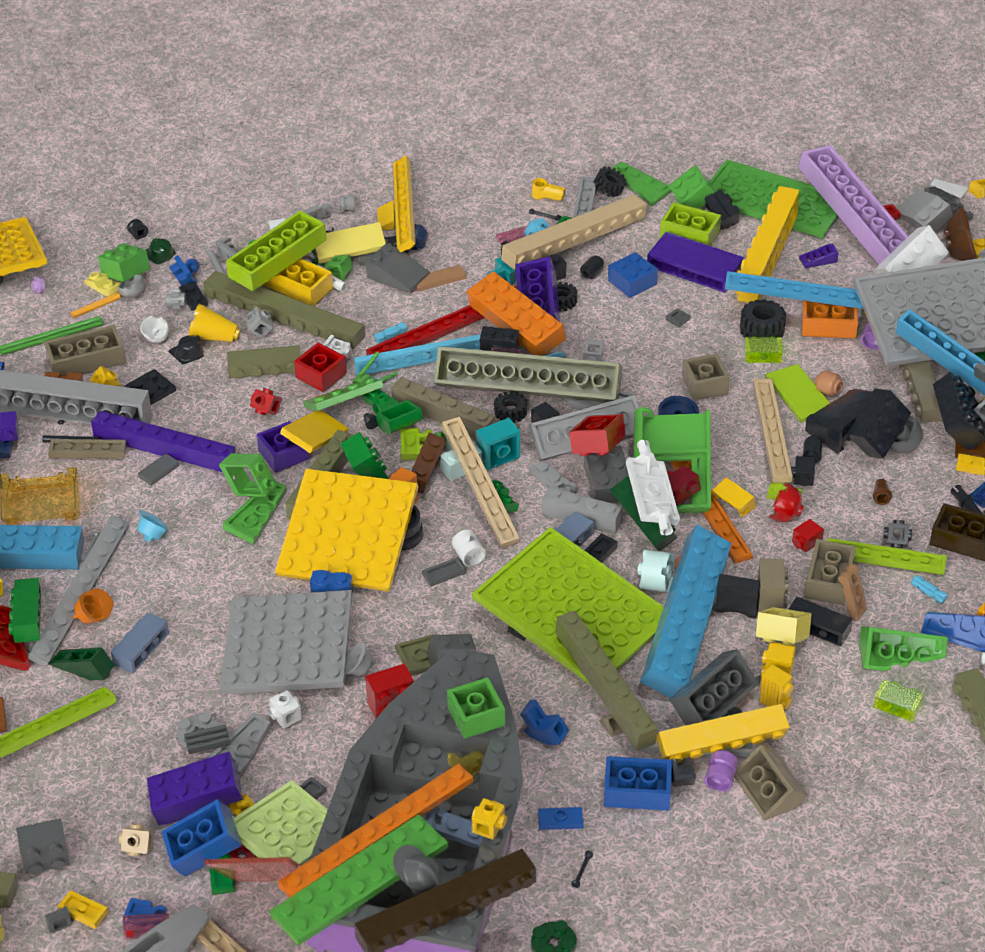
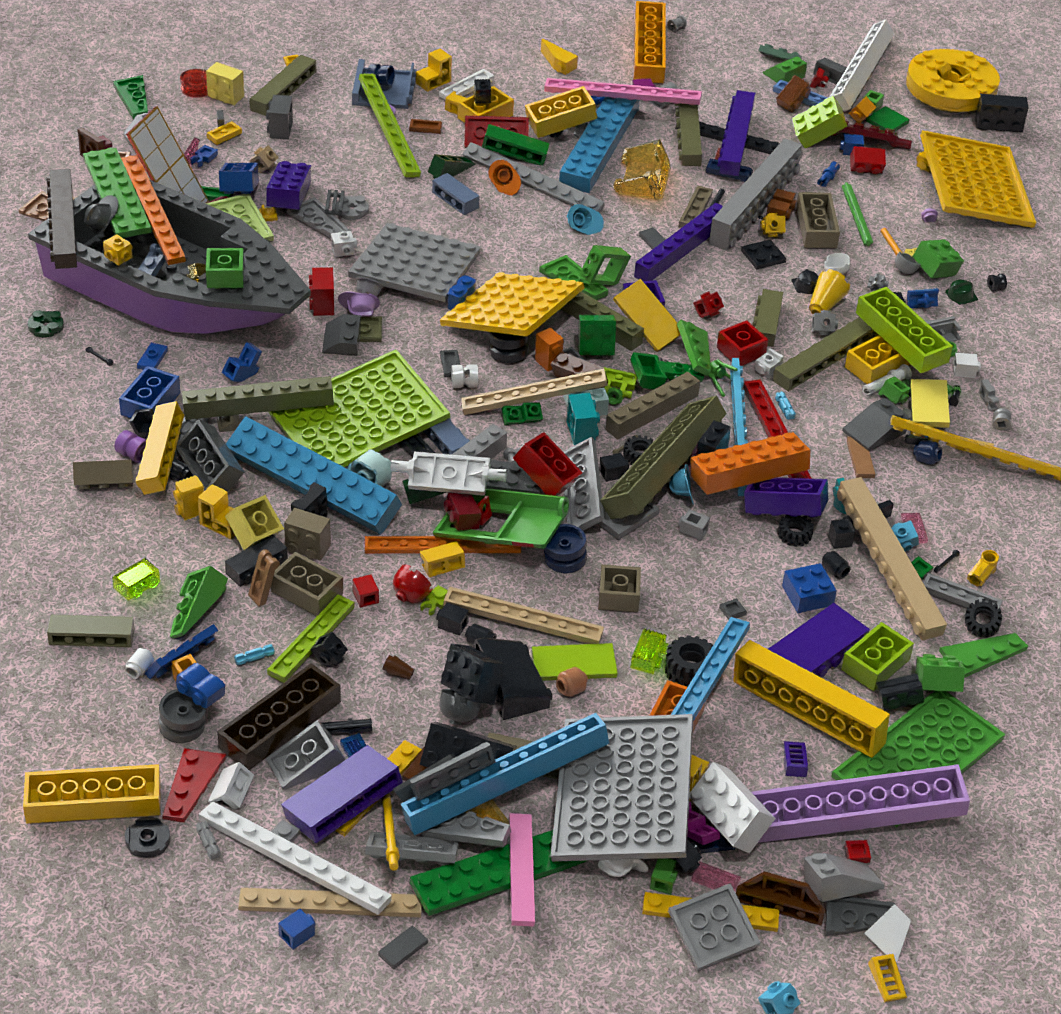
camera: 105 degrees right, 0 degrees up
none -> lavender piece [338,292,380,317]

